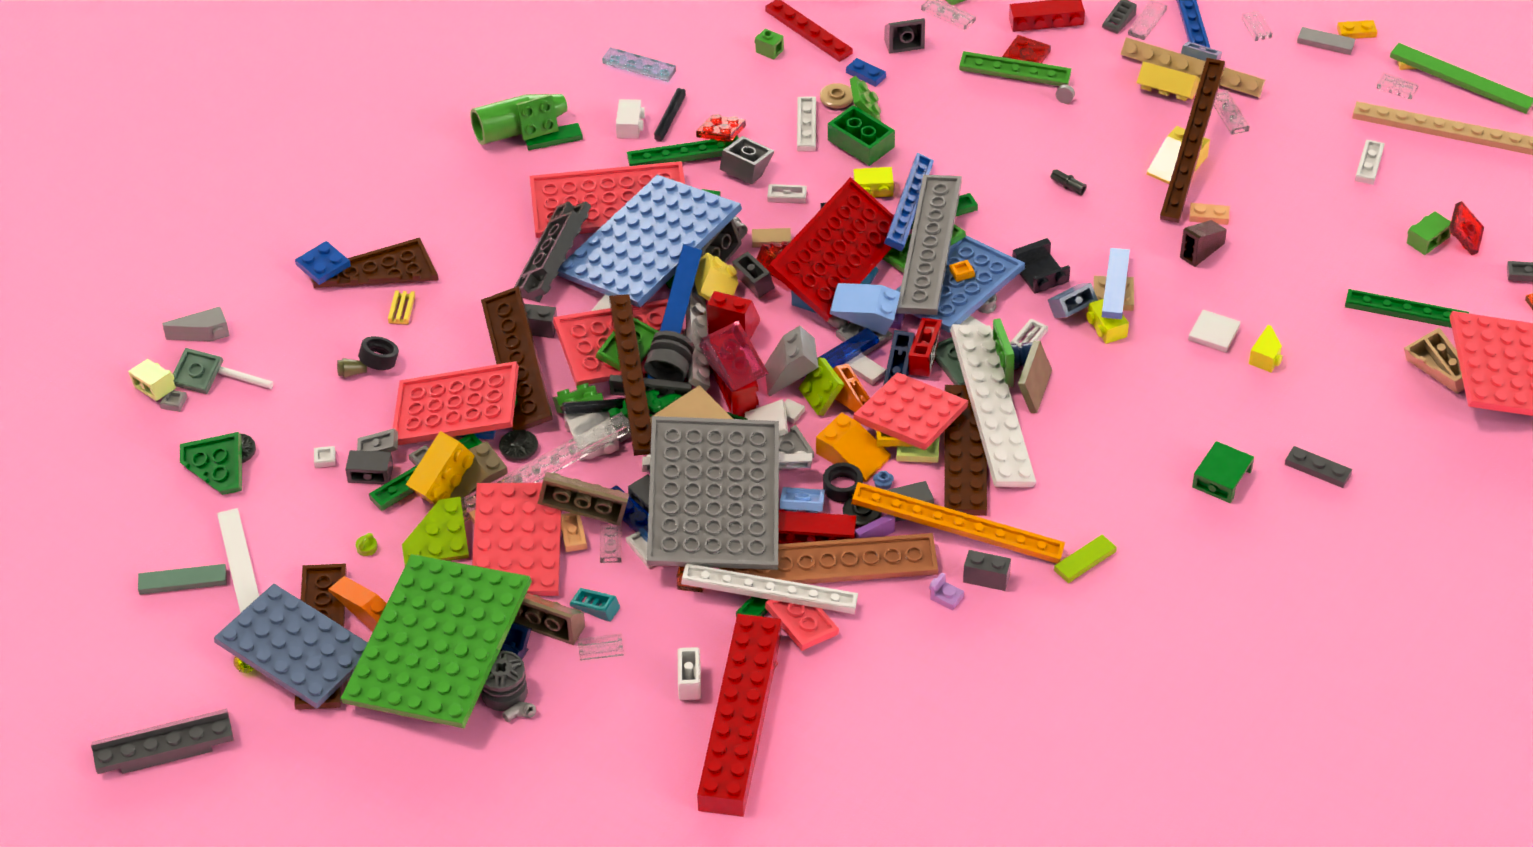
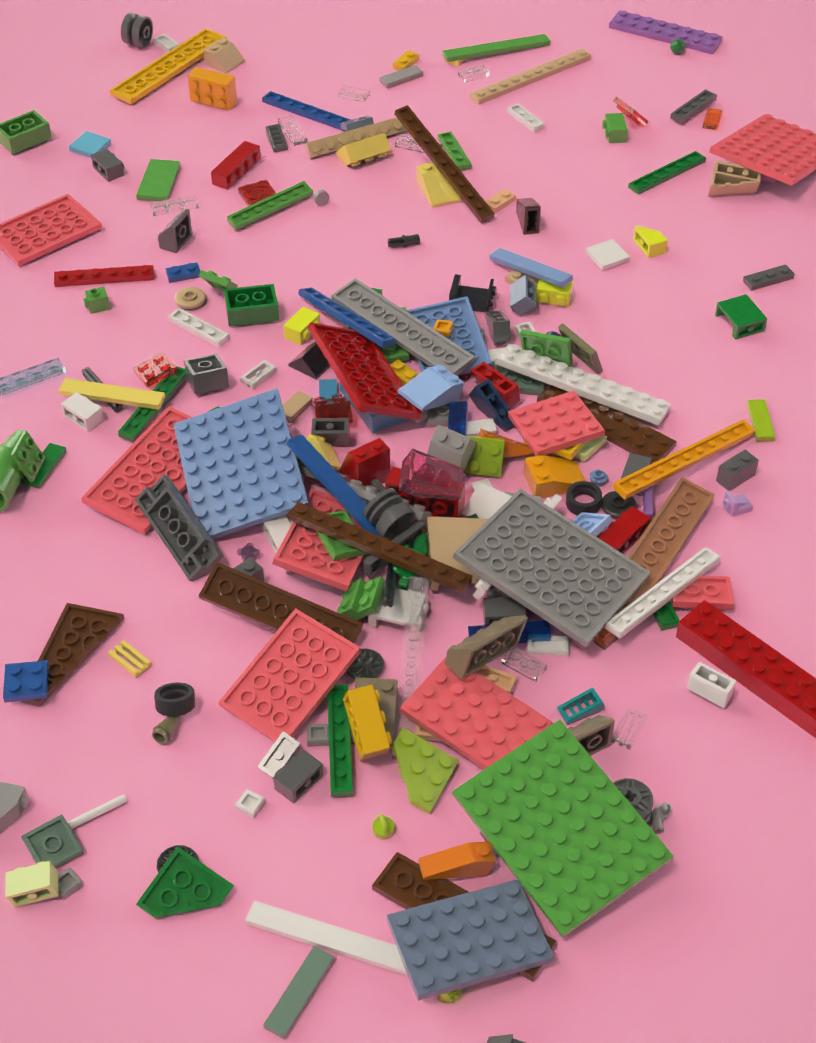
camera: 55 degrees left, 0 degrees up
none -> light yellow tile [58,378,165,410]
none -> clear purple plate [237,543,260,561]
none -> yellow plate [390,359,419,385]
none -> bright green tile [437,131,472,171]
none -> dark grey slope [485,310,511,344]

